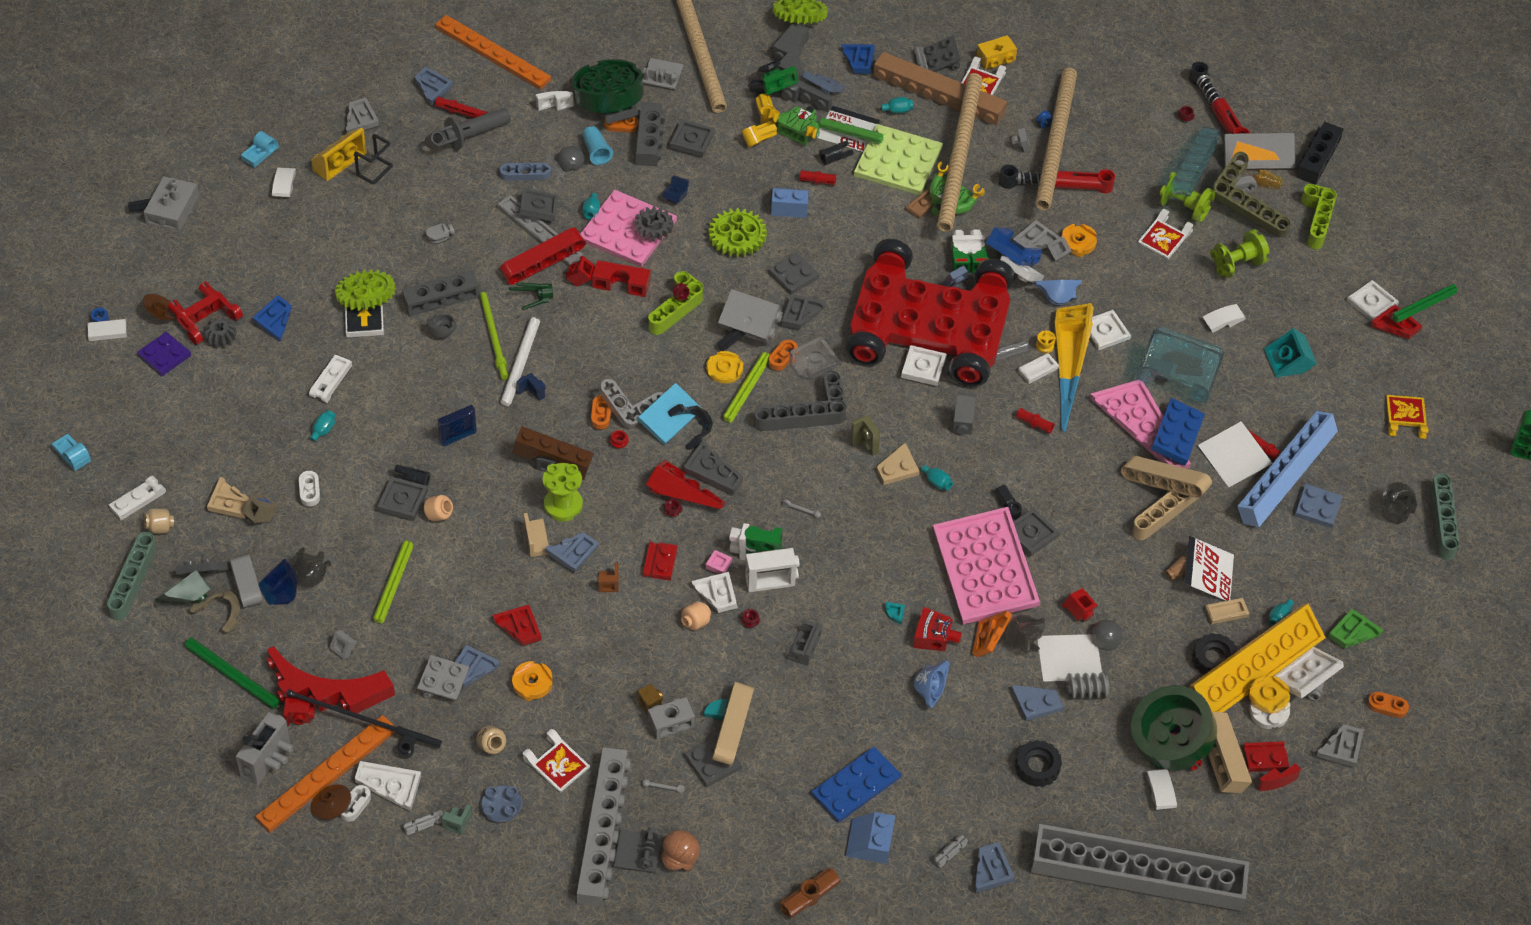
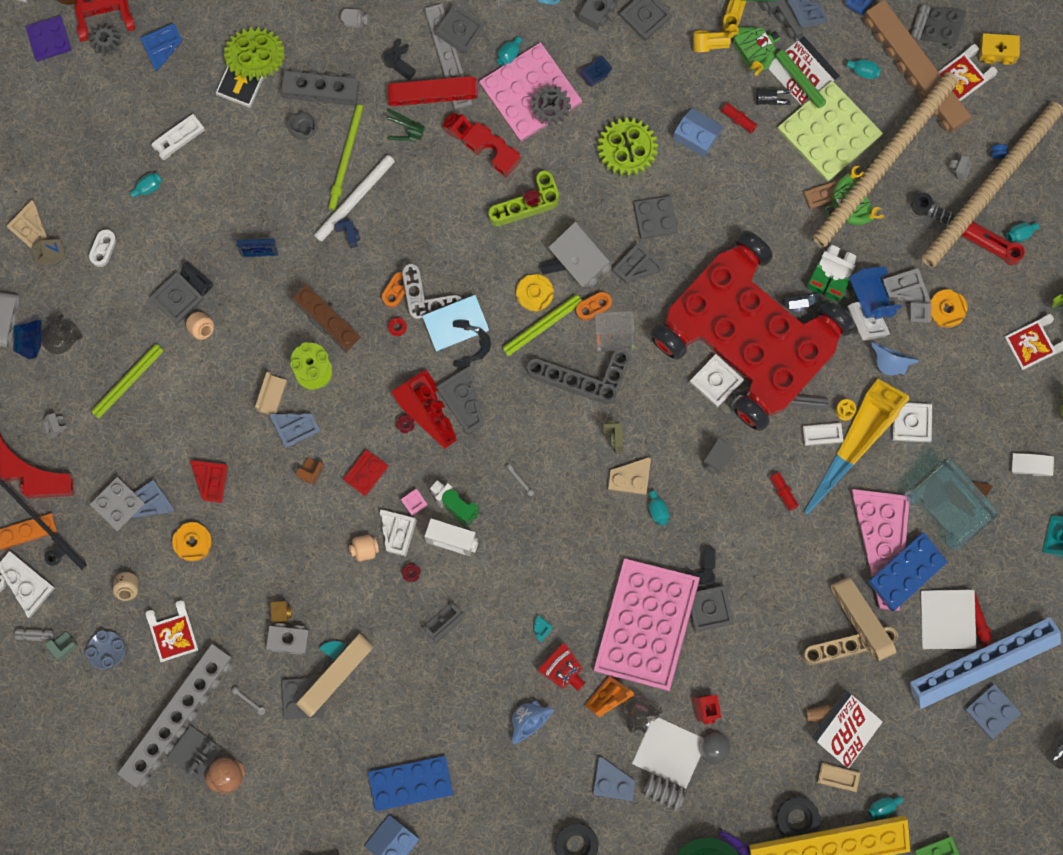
camera: 30 degrees right, 25 degrees up
none -> black bar [383,39,416,80]
none -> teal plant [1006,222,1040,243]

